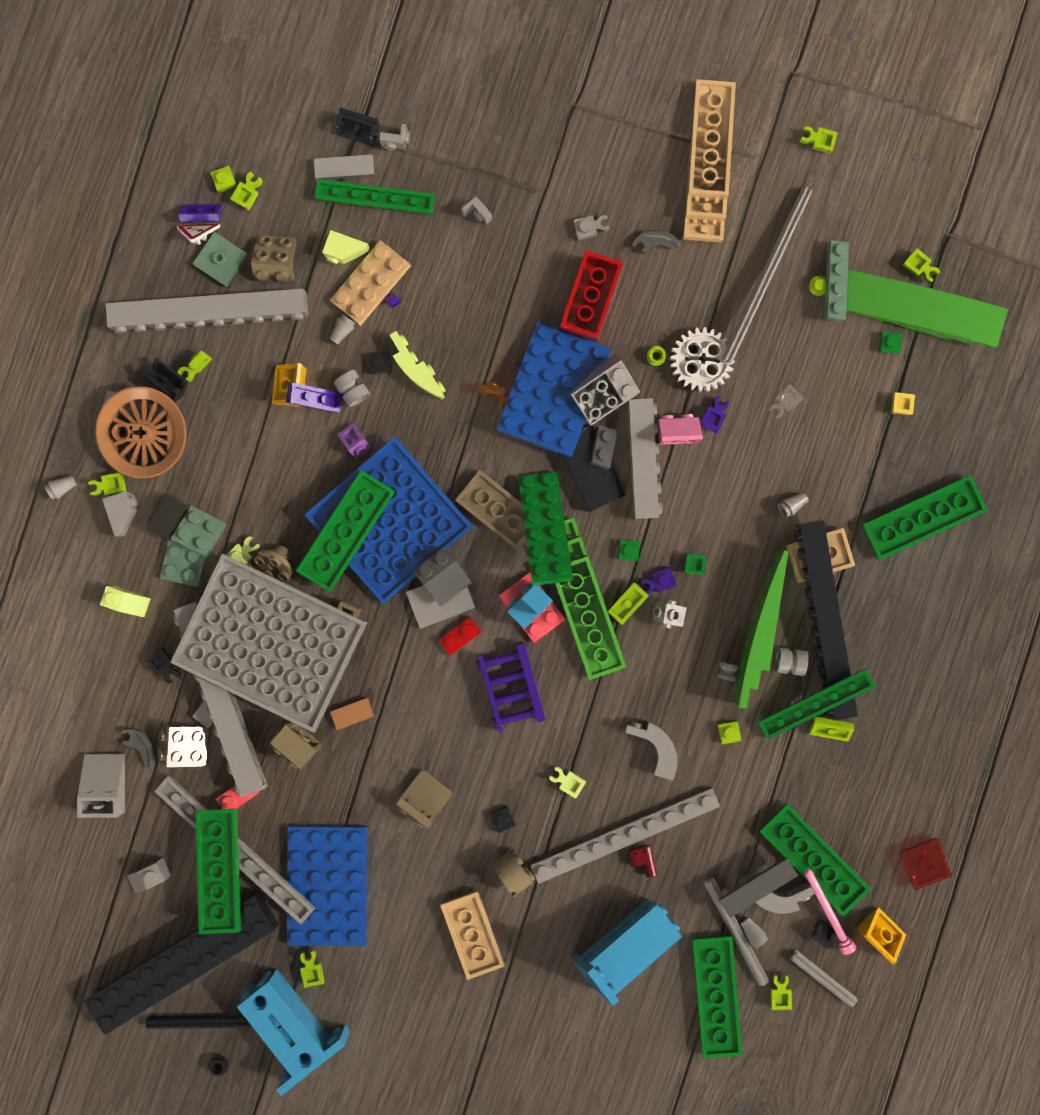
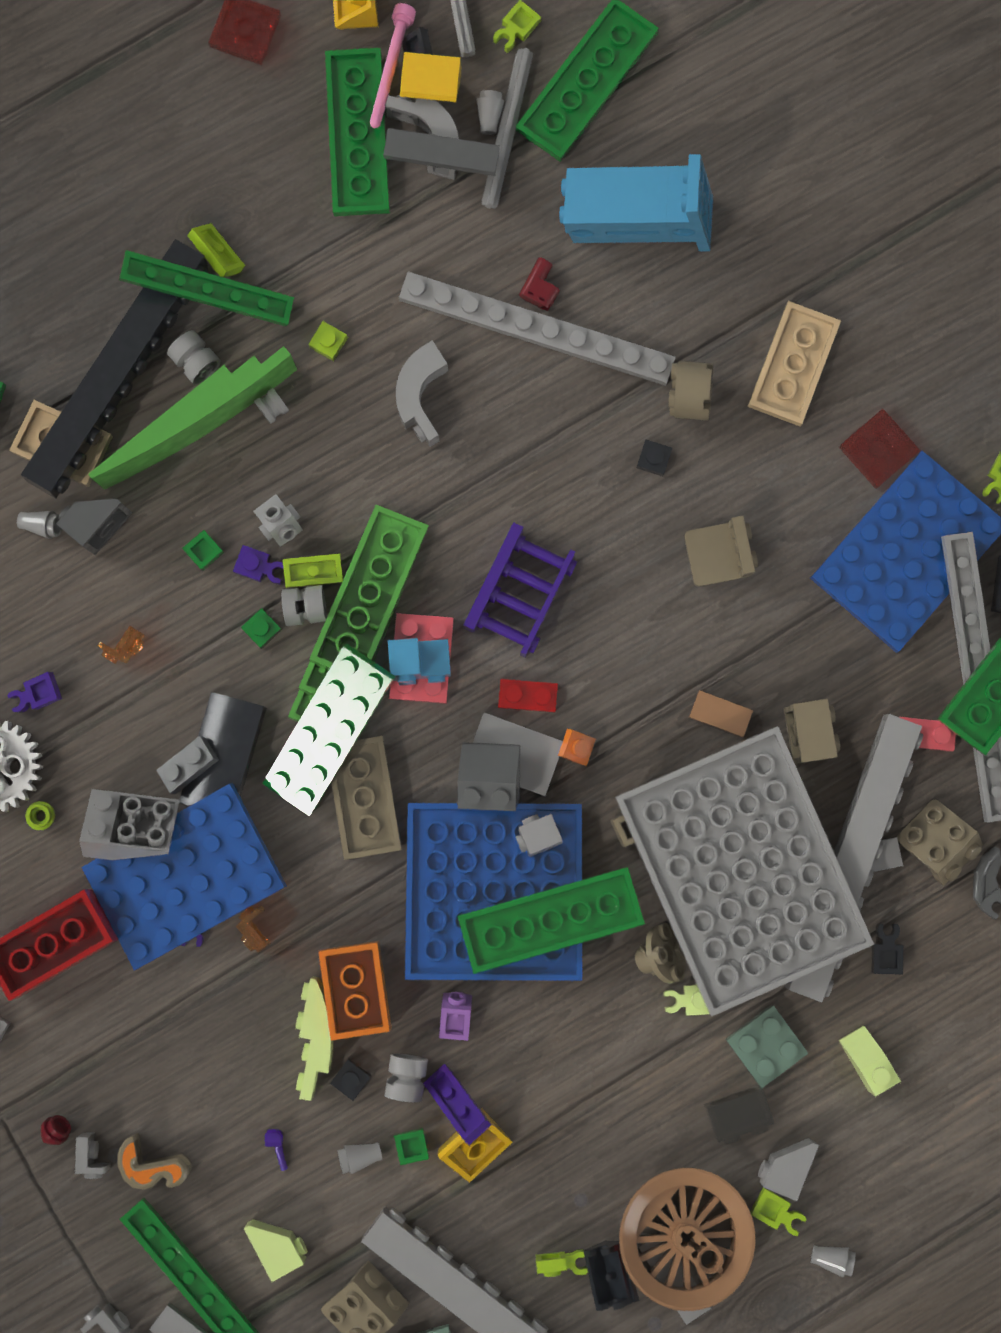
camera: 135 degrees left, 5 degrees down
sand green plate [171,506,227,559] -> none
tan plate [330,240,411,326] -> none
yellowish green plate [549,766,586,799] -> none
light grey brick [627,398,662,520] -> none
bright pink slope [657,414,703,445] -> none
none -> dark red plate [40,1115,71,1145]
none -> dark grey slope [56,498,132,555]
none -> clear orange bracket [97,626,145,664]
none -> dark tan animal [117,1132,192,1190]
none -> light grey wheel [281,585,327,626]
none -> orange brick [318,941,392,1041]
none -> green plate [394,1128,429,1165]
none -> yellow slope [400,52,461,102]
none -> light grey brick [515,814,563,857]
none -> orange plate [558,729,596,766]
none -> clear red plate [839,409,921,489]

